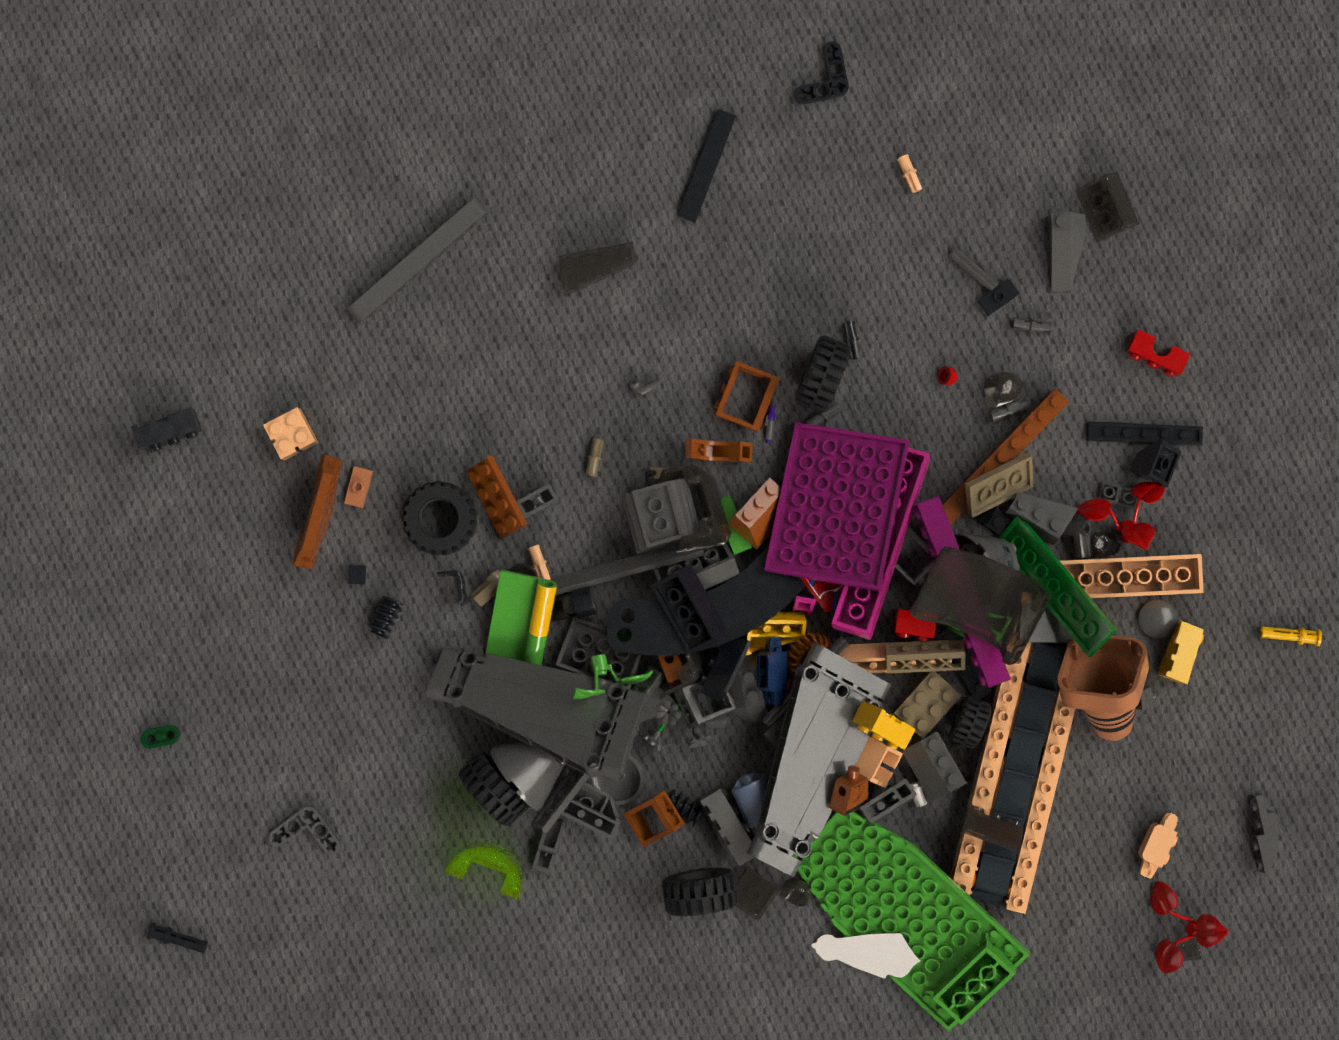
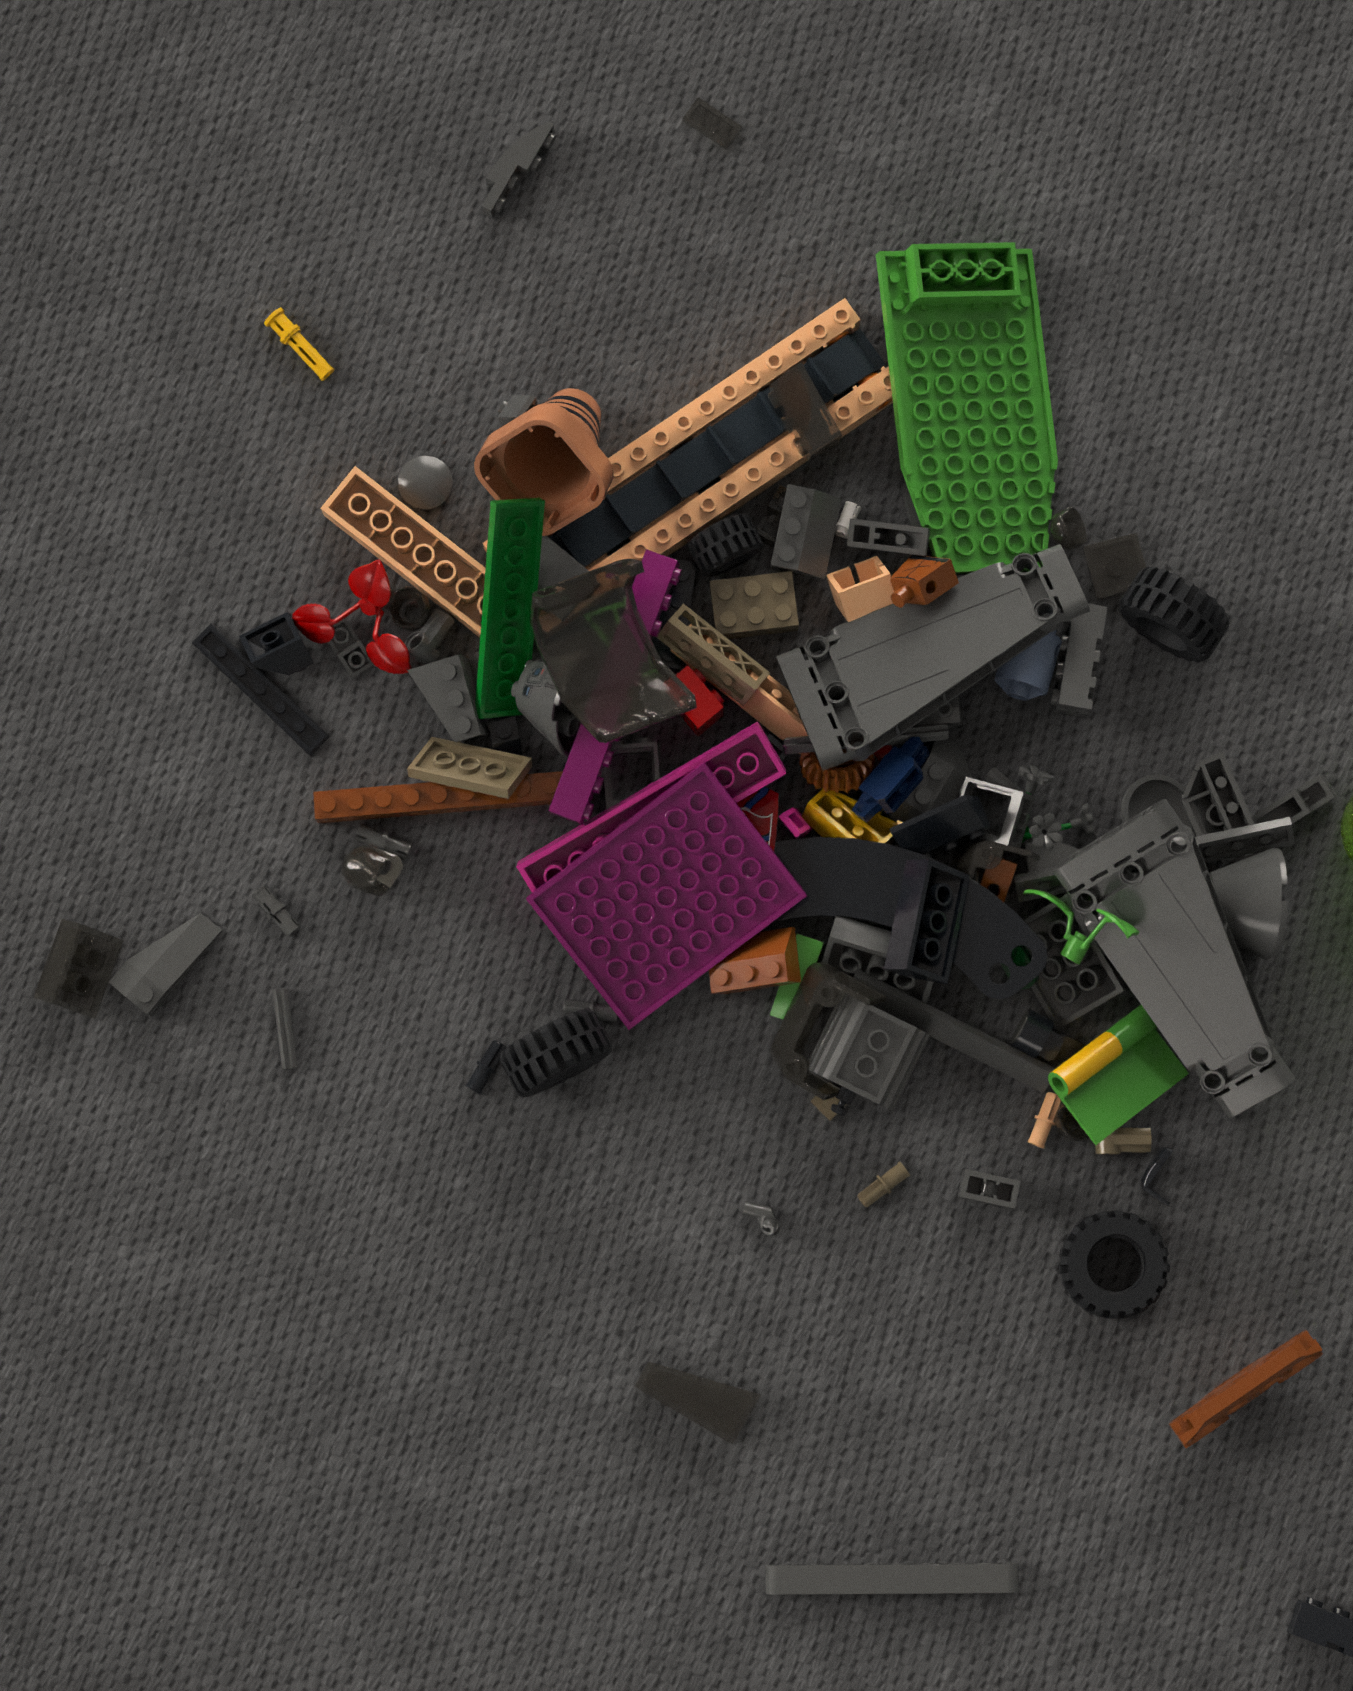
camera: 130 degrees left, 5 degrees down
light nougat piece [263,407,318,461] -> none
nougat plate [344,466,373,508] -> none
black slope [348,564,366,585] -> none
black piece [367,596,405,639] -> none
black tyre [458,752,529,826] -> none
dark orange plate [466,455,528,539] -> none
dark orange window [623,790,685,847] -> none
black piece [667,789,703,828] -> none
black tile [678,109,736,223] -> none
dark orange arch [685,439,753,463] -> none
dark orange window [713,361,779,433] -> none
dark grey piece [764,406,775,443] -> none
black beam [794,41,849,105] -> none
white sticker [811,933,920,978] -> none
yellow wedge [852,701,916,750] -> none
light nougat axle [897,154,922,193] -> none
red tile [937,366,958,386] -> none
black plate [977,278,1020,316] -> none
red arch [1125,329,1191,378] -> none
light nougat hinge [1138,812,1178,879] -> none
red plant [1150,881,1229,974] -> none
yellow wedge [1157,621,1204,684] -> none

